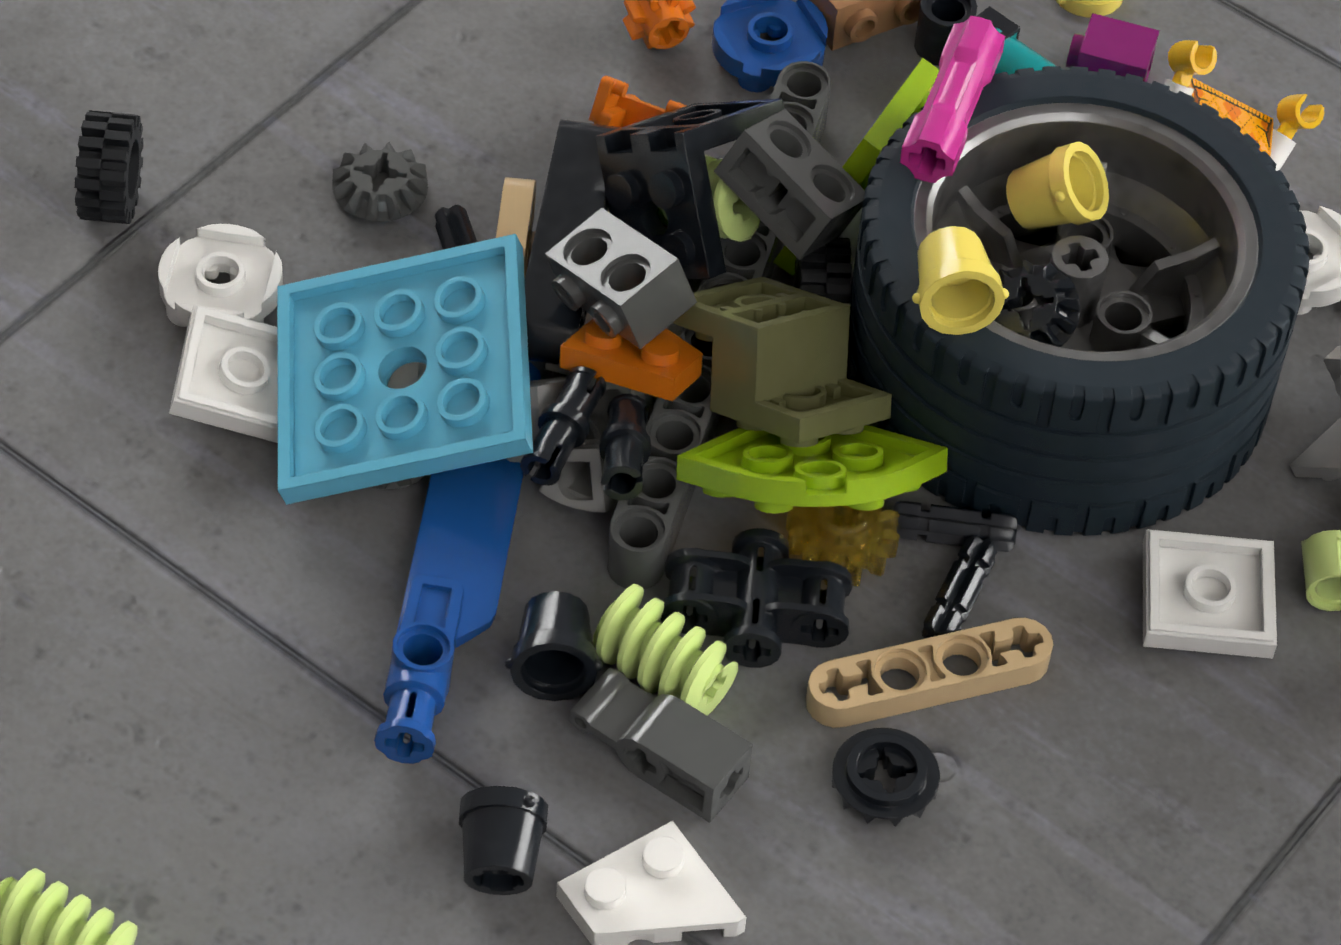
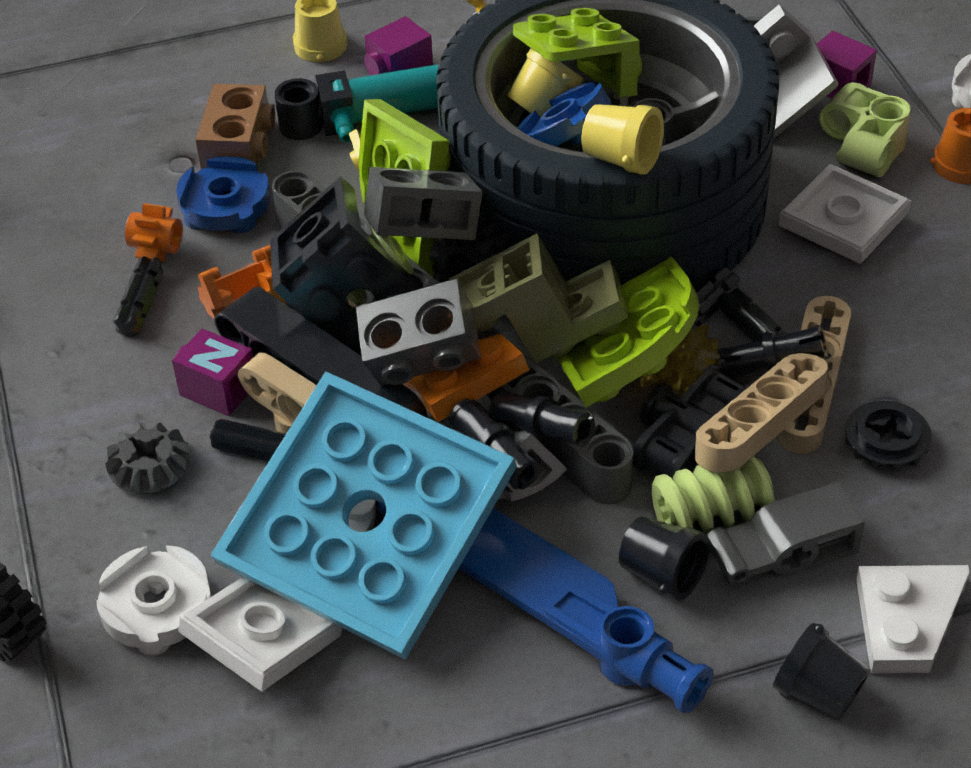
camera: 50 degrees left, 5 degrees down
dark pink axle [900,16,1005,184] -> none
none -> black axle [113,256,164,336]
none -> magenta brick [172,328,253,416]
none -> lime bracket [513,8,642,97]
none -> blue plate [517,82,612,147]
none -> tan beam [695,353,828,473]
none -> black pin [719,325,828,379]

